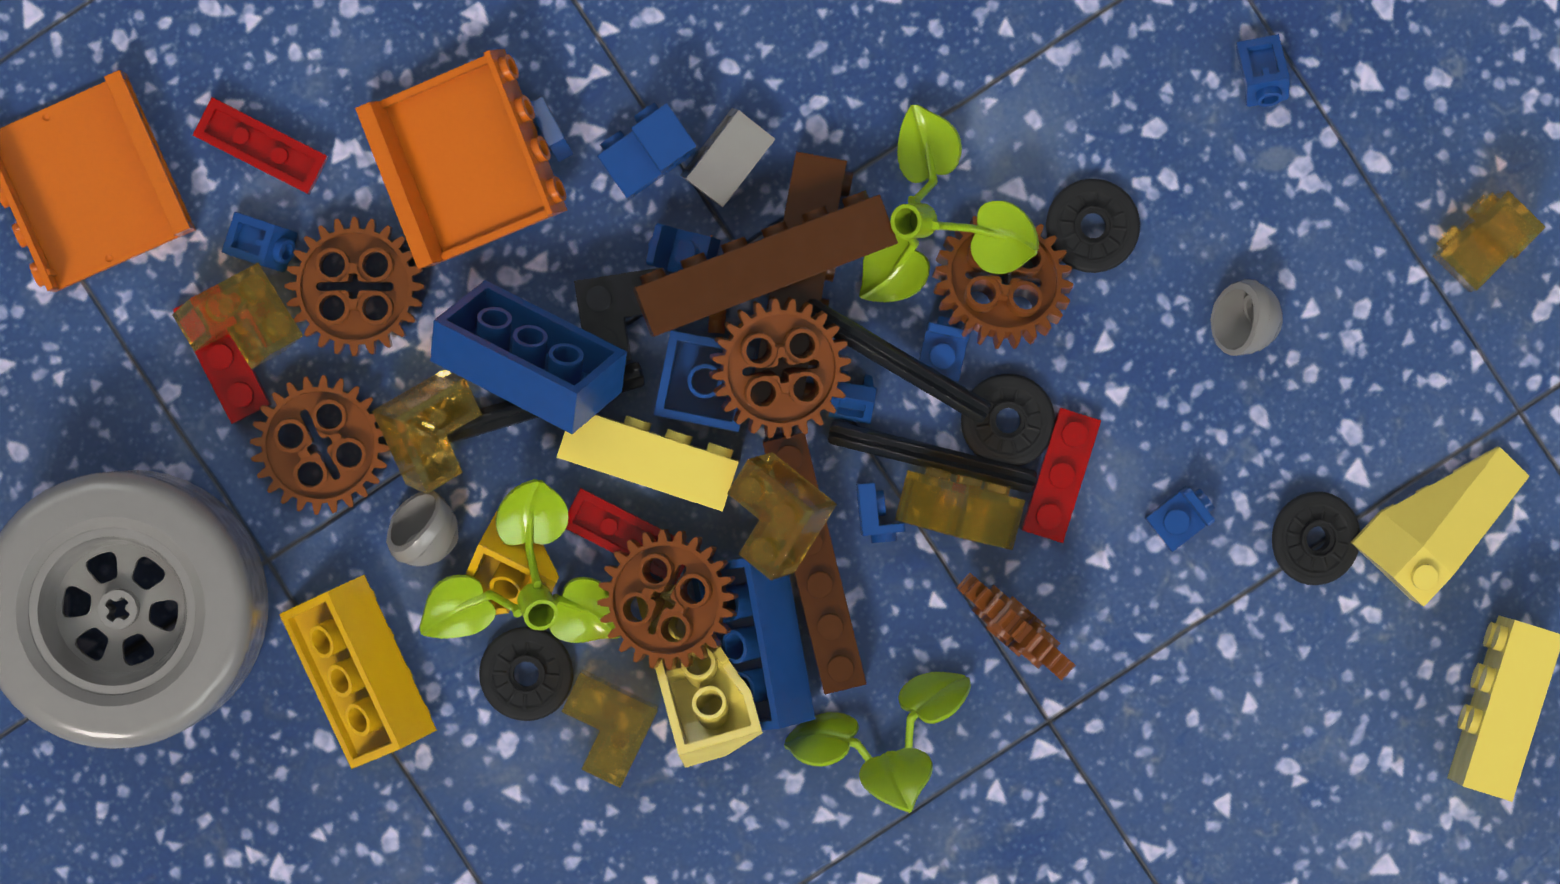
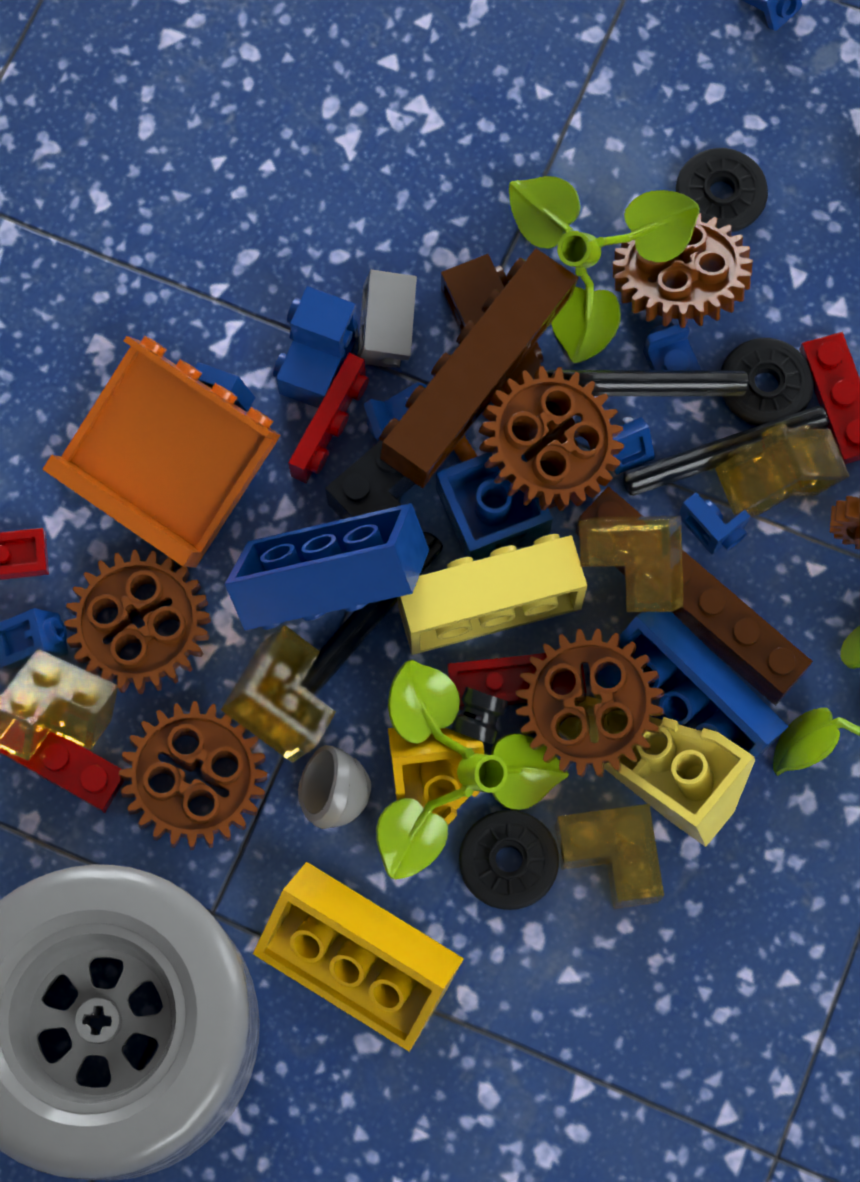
camera: 35 degrees left, 15 degrees down
none -> red plate [288,352,369,484]
none -> black wheel [451,687,509,745]

